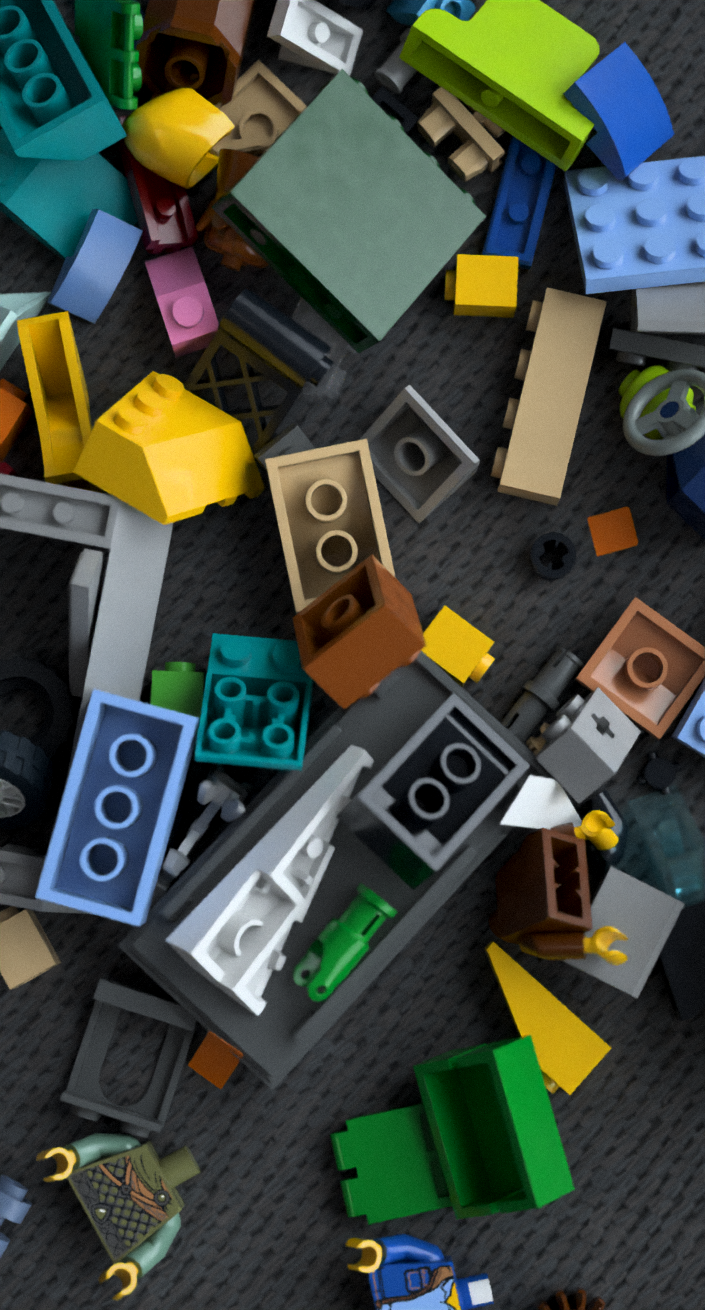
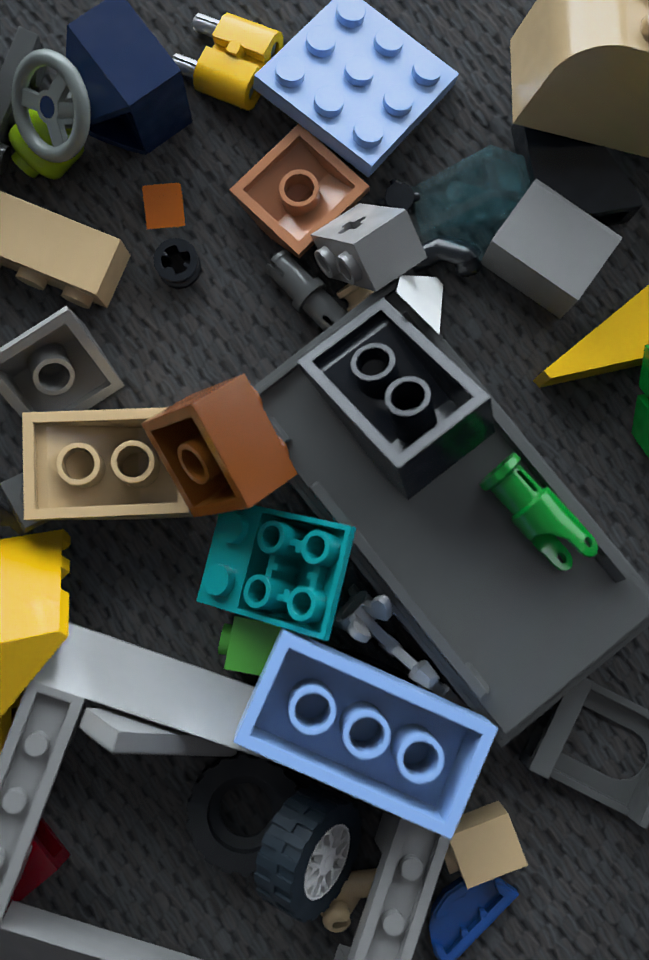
camera: 85 degrees left, 0 degrees up
white wedge [166,745,374,1016] -> none
orange sticker [188,1031,244,1089] -> none
yellow brick [421,605,495,687] -> none
reddish brown torso [488,810,628,965] -> none

